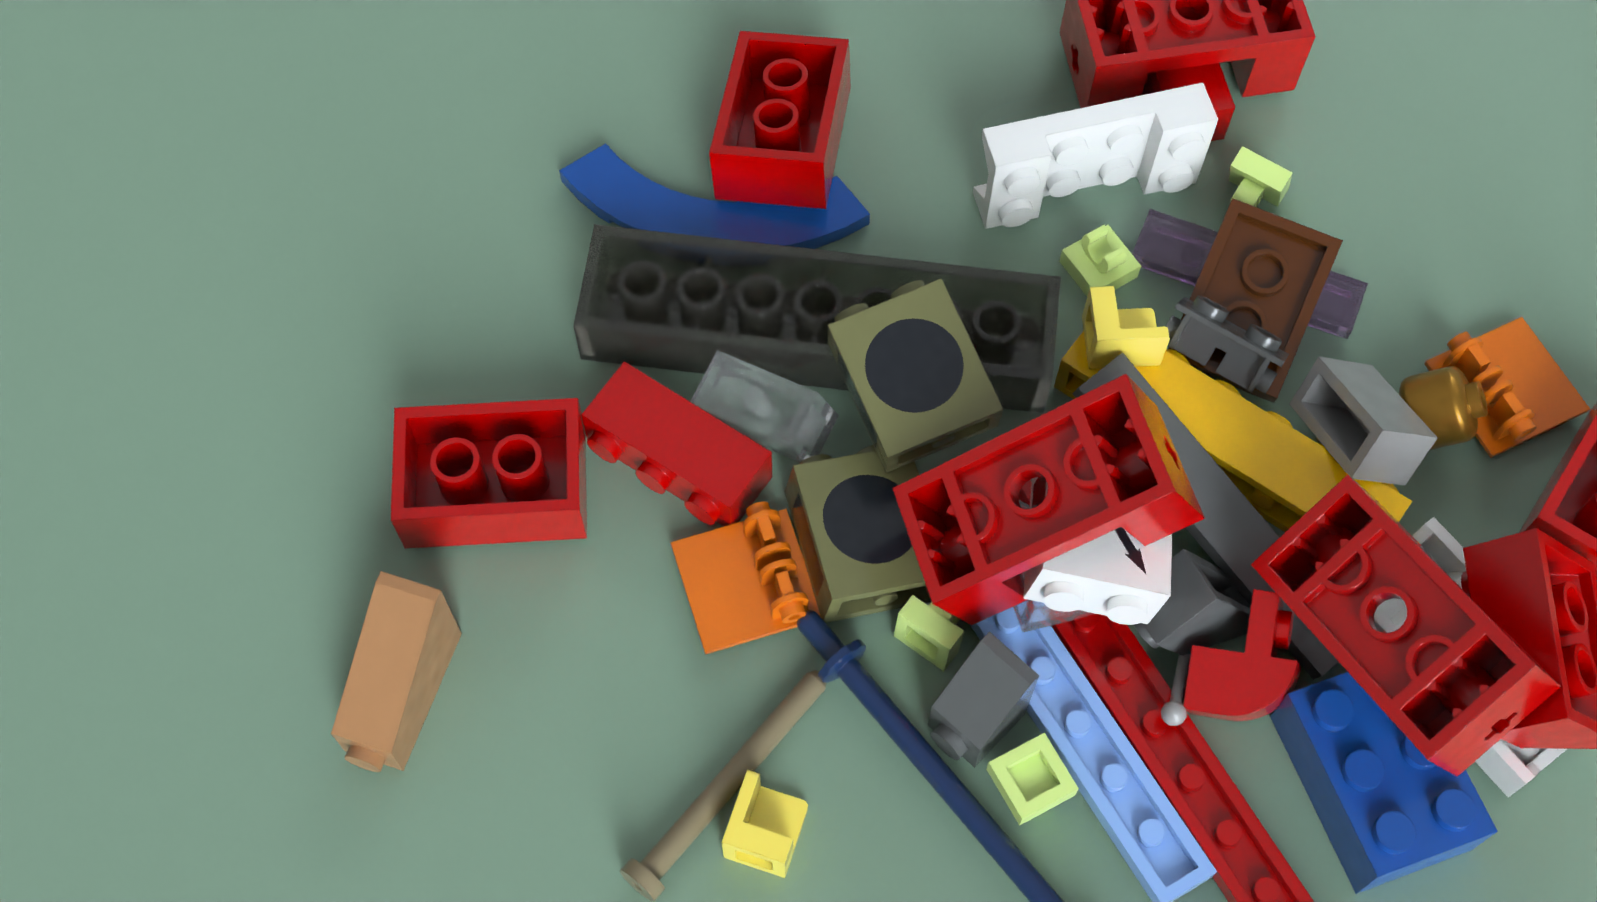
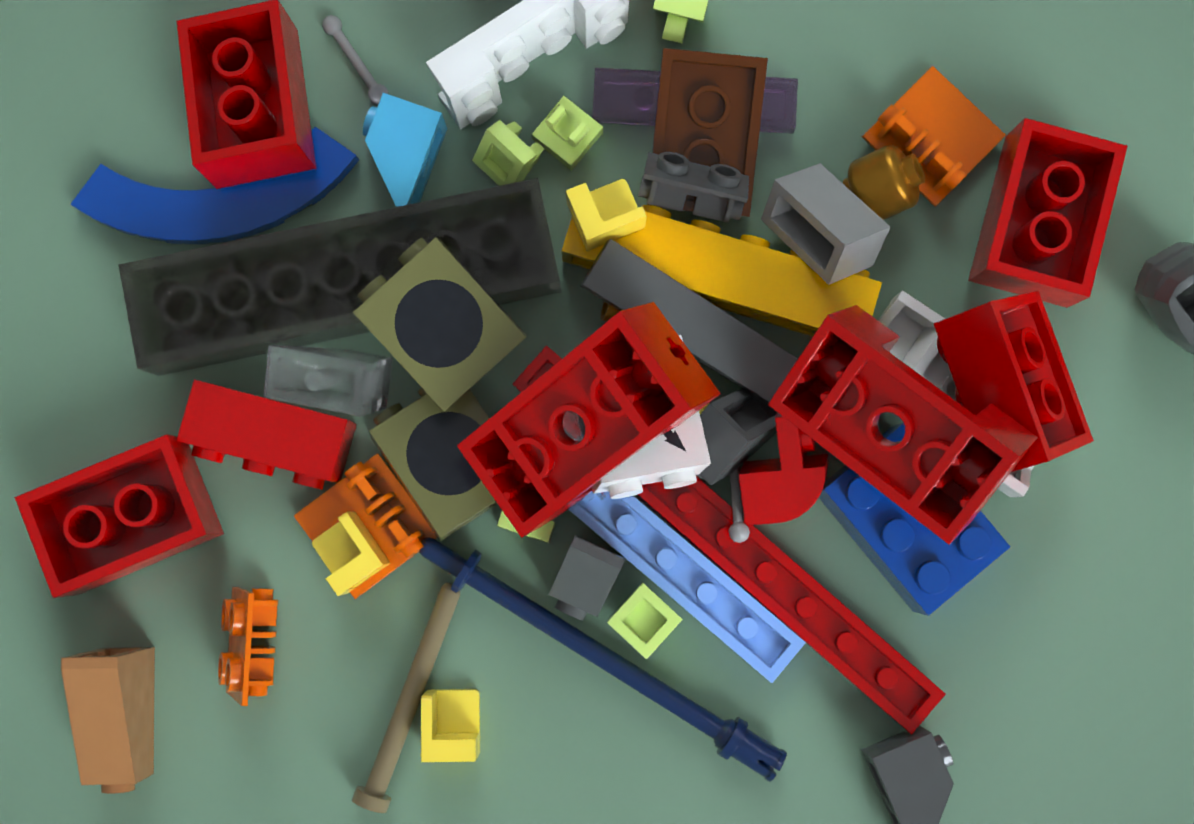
camera: 20 degrees left, 20 degrees up
none -> orange hinge [218,587,278,706]
none -> light yellow panel [312,511,390,596]
none -> light grey hinge [322,15,389,106]
none -> medium azure slope [363,93,447,222]
none -> yellowish green tile [472,120,544,195]

